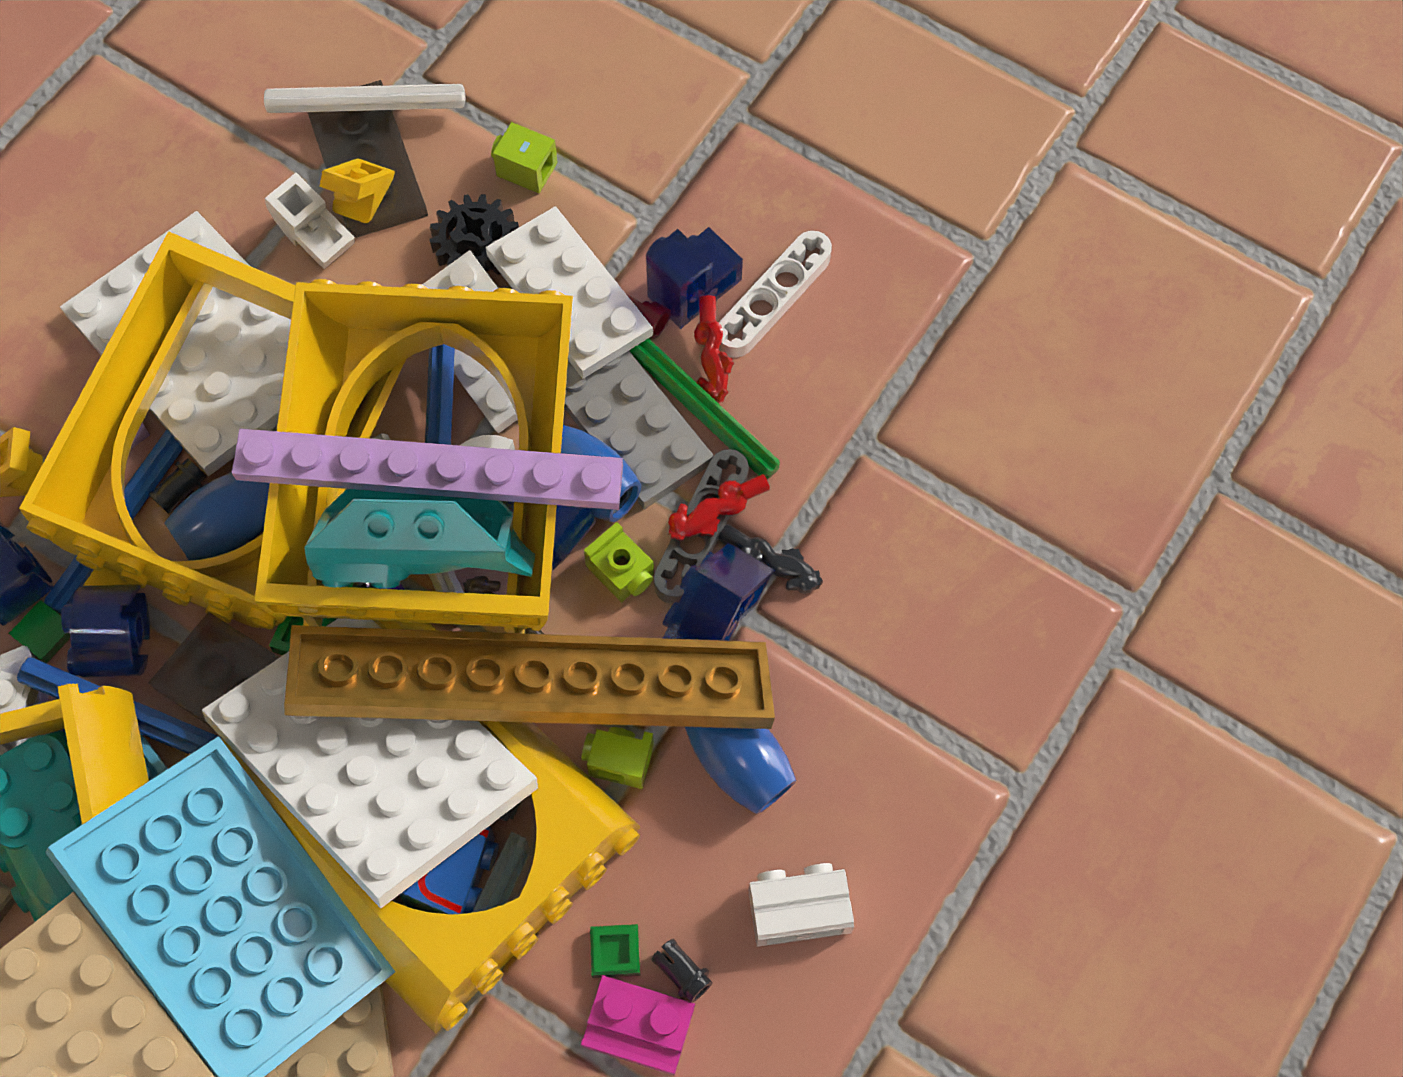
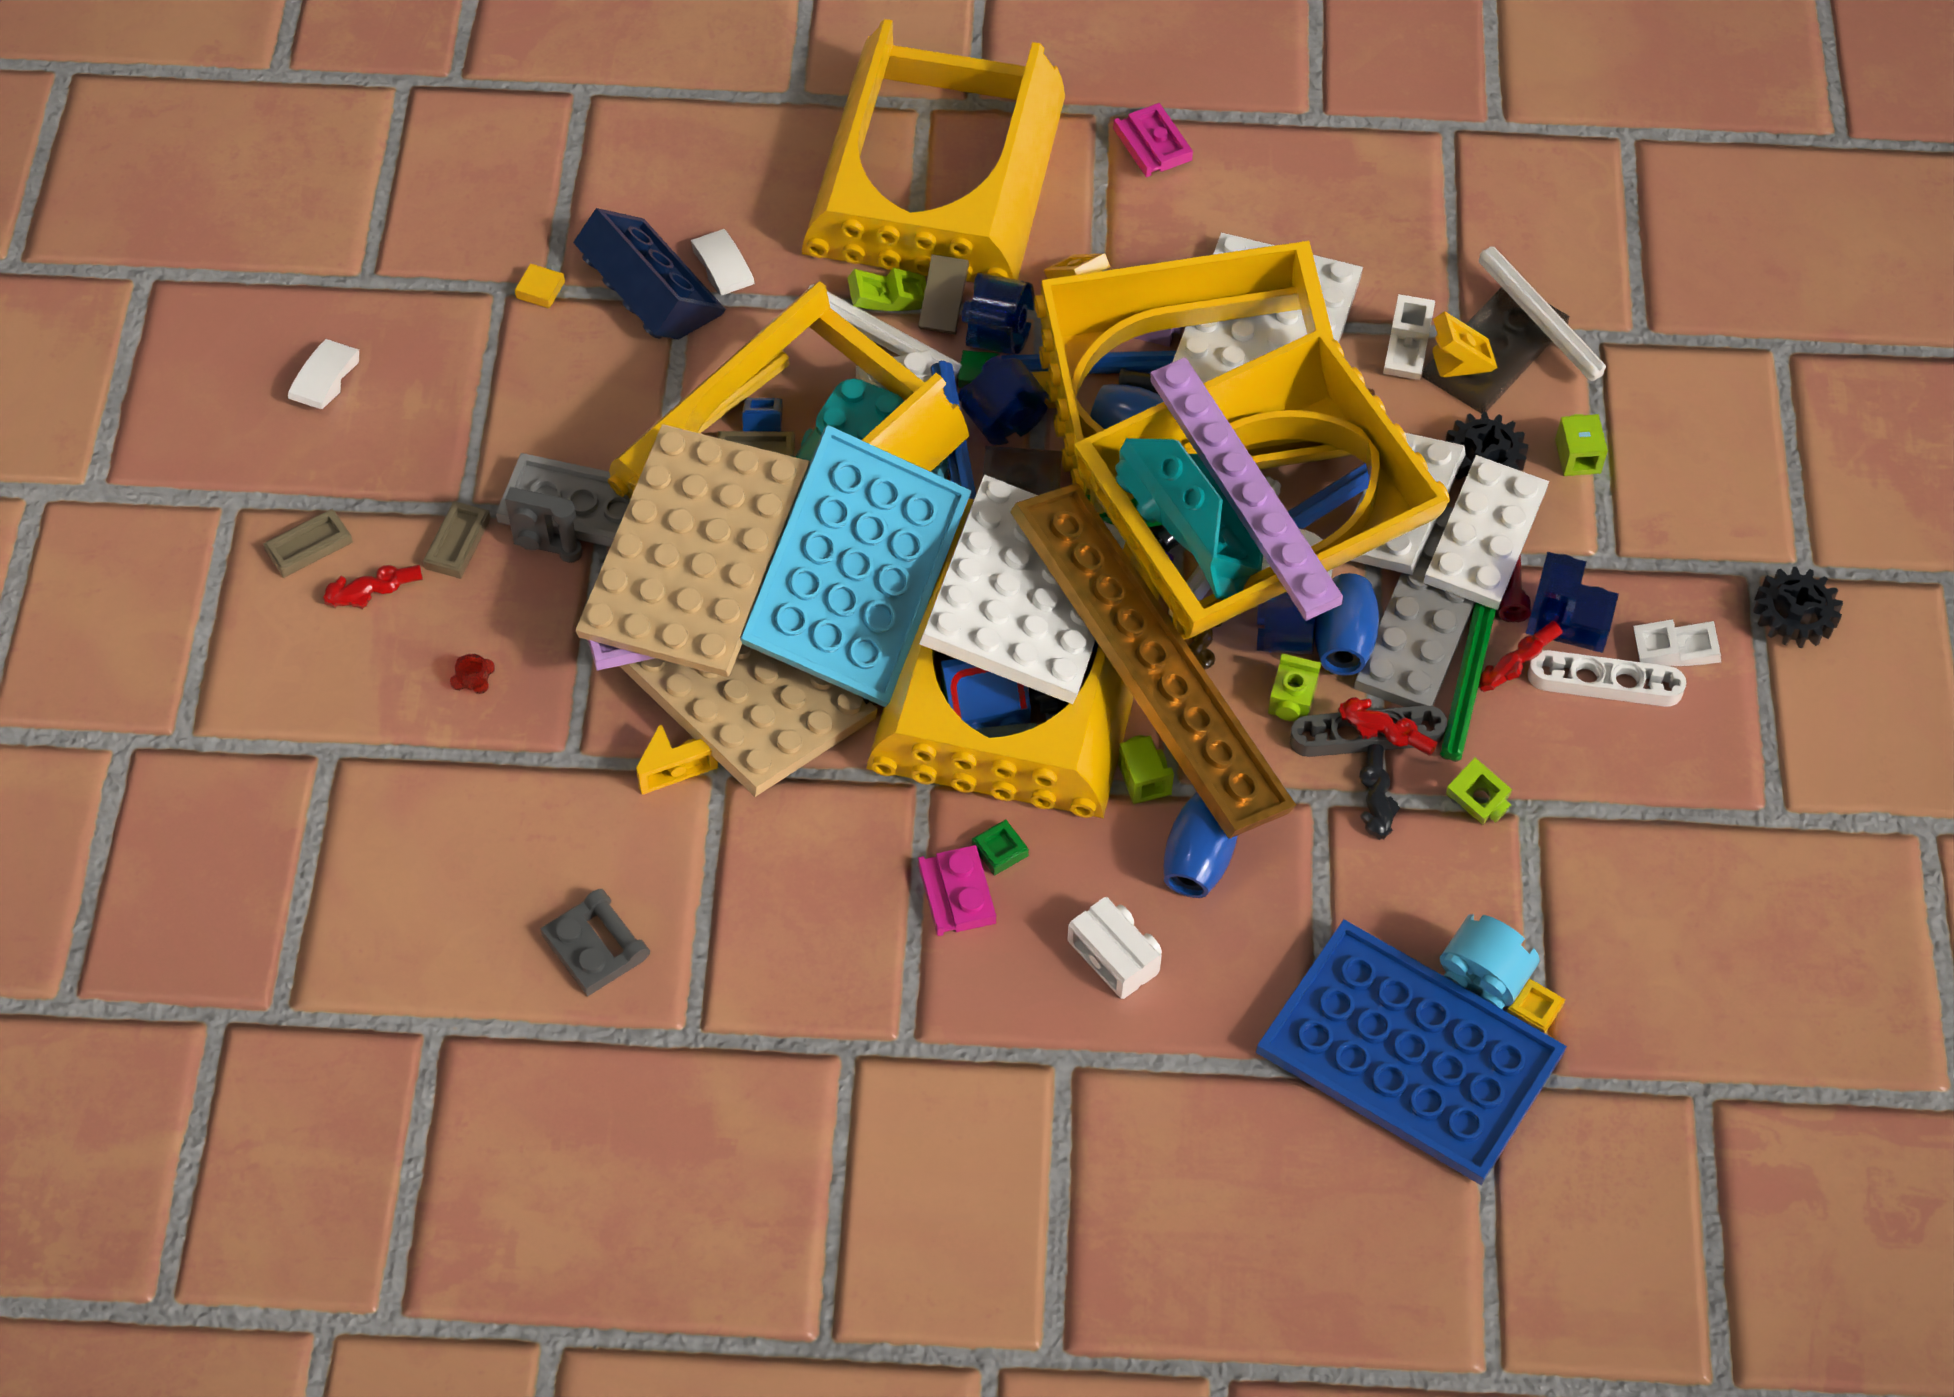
camera: 60 degrees right, 10 degrees down
black pin [651,939,713,1003] -> none
clear blue brick [662,543,774,641] -> none
none -> blue plate [1256,919,1567,1185]
none -> medium azure brick [1440,914,1540,1009]
none -> lime brick [1446,757,1512,825]
none -> yellow tile [1507,978,1566,1033]
none -> white slope [1633,619,1721,666]
none -> black gear [1753,567,1843,648]

